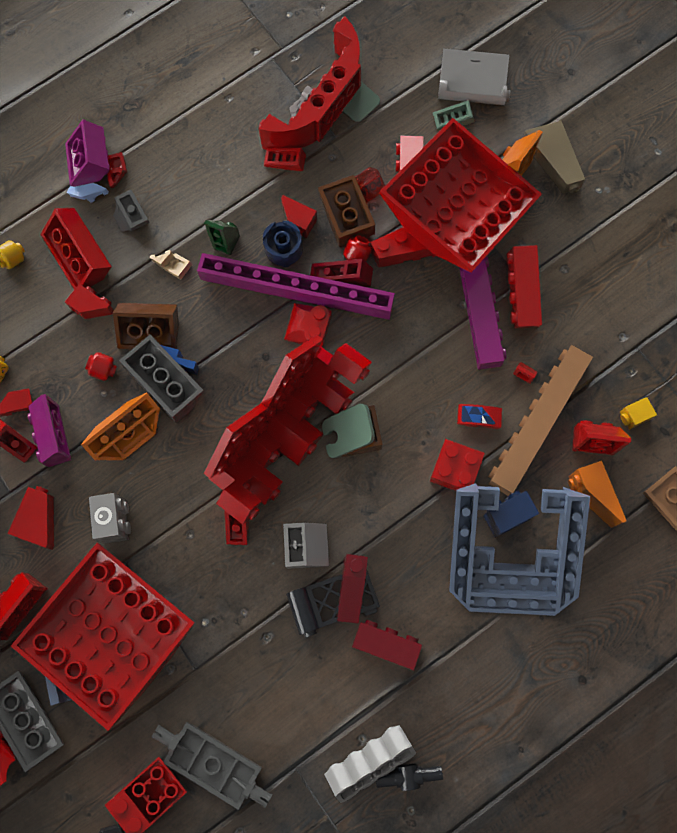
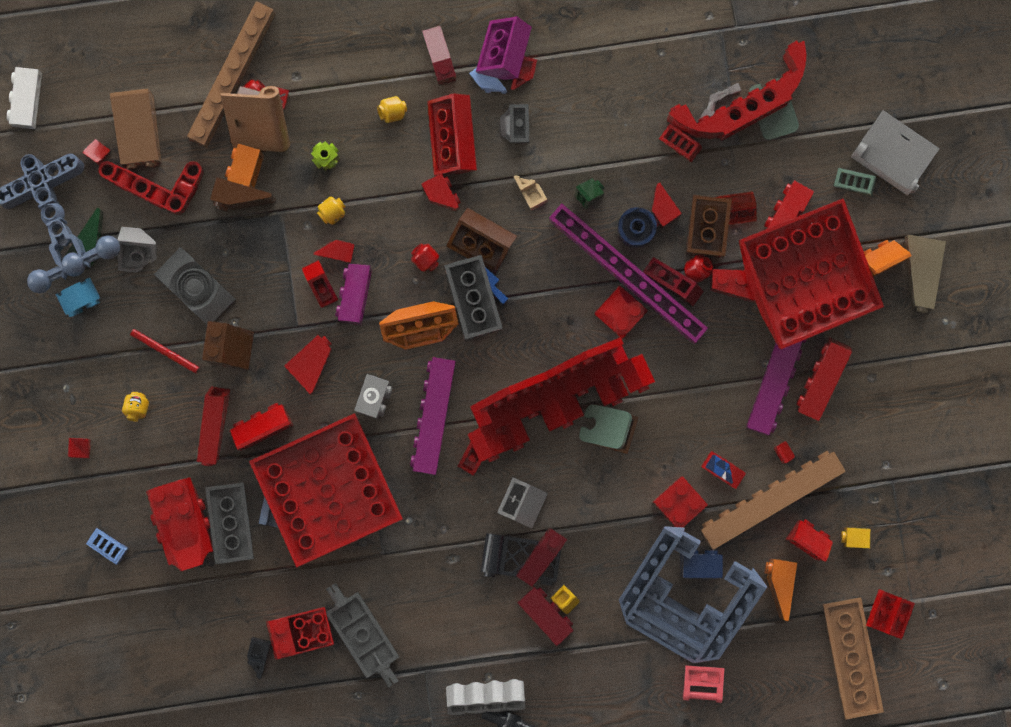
camera: 20 degrees right, 10 degrees up
none -> magenta brick [410,357,456,475]
none -> slope [422,26,456,85]
none -> yellow slope [550,585,580,614]
none -> coral plate [683,665,724,703]

